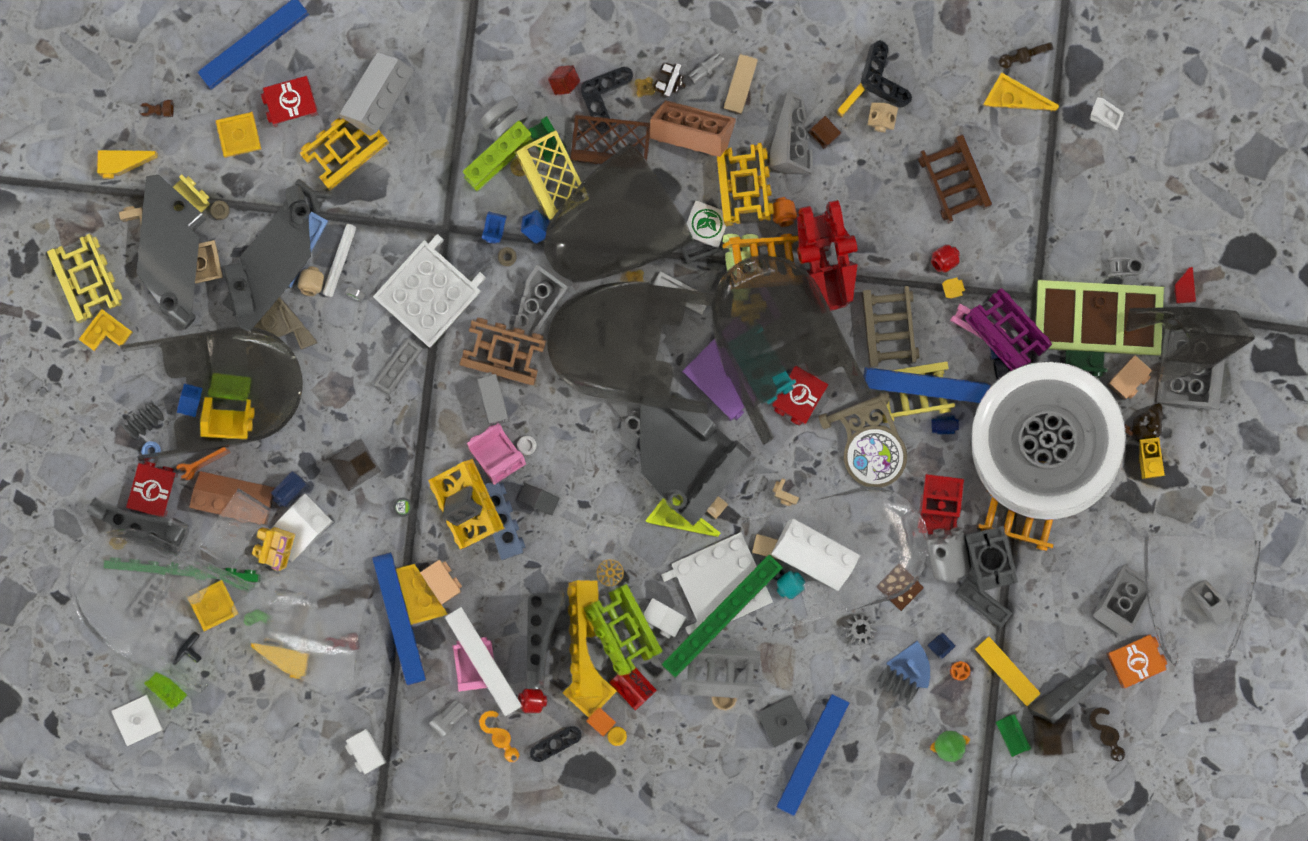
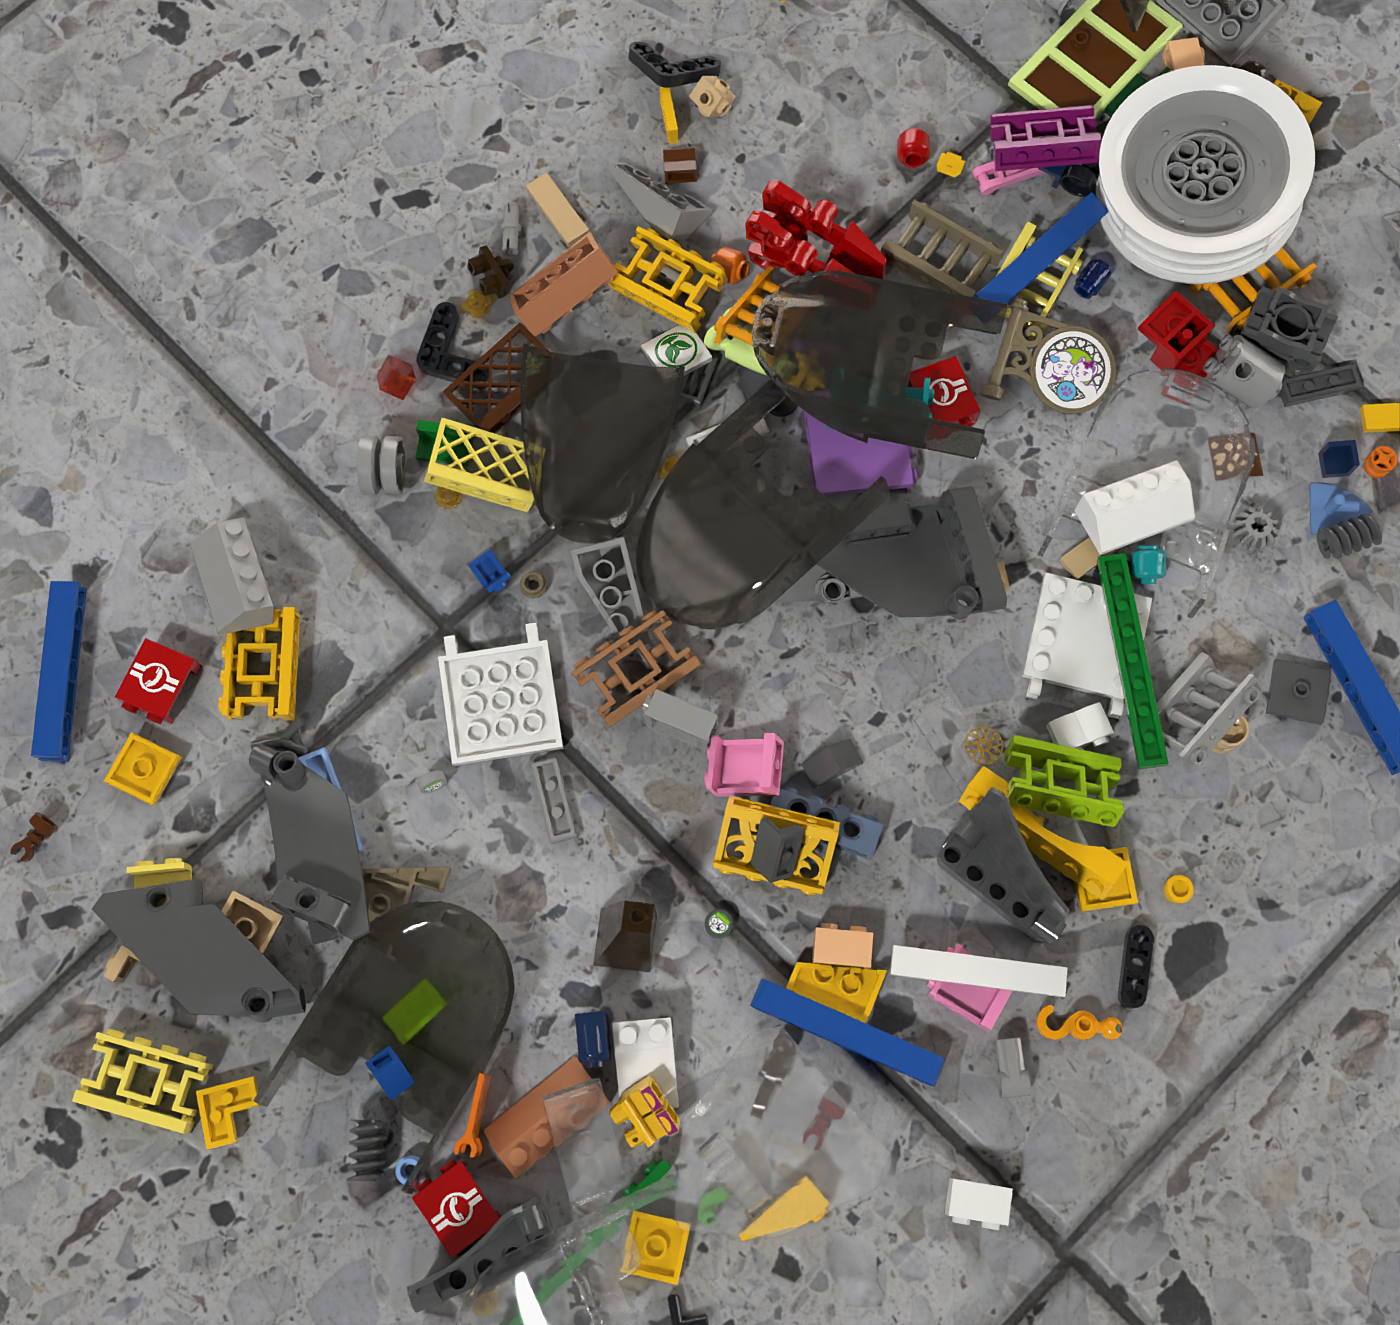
camera: 45 degrees left, 10 degrees down
yellow slope [97,150,158,179] -> none
yellow panel [200,397,255,439] -> none
dark tan tile [210,201,230,220] -> none
tan head [297,266,324,296] -> none
white axle [323,224,356,297] -> none
lime fence [463,121,533,192] -> none
white tile [517,436,537,455] -> none
red head [518,688,547,713] -> none
blue panel [521,210,552,243] -> none
orange panel [586,708,616,737] -> none
red panel [609,667,657,711] -> none
neon yellow wing [645,496,721,537] -> none
tan bracket [773,478,799,507] -> none
reddish brown fence [918,134,992,224] -> none

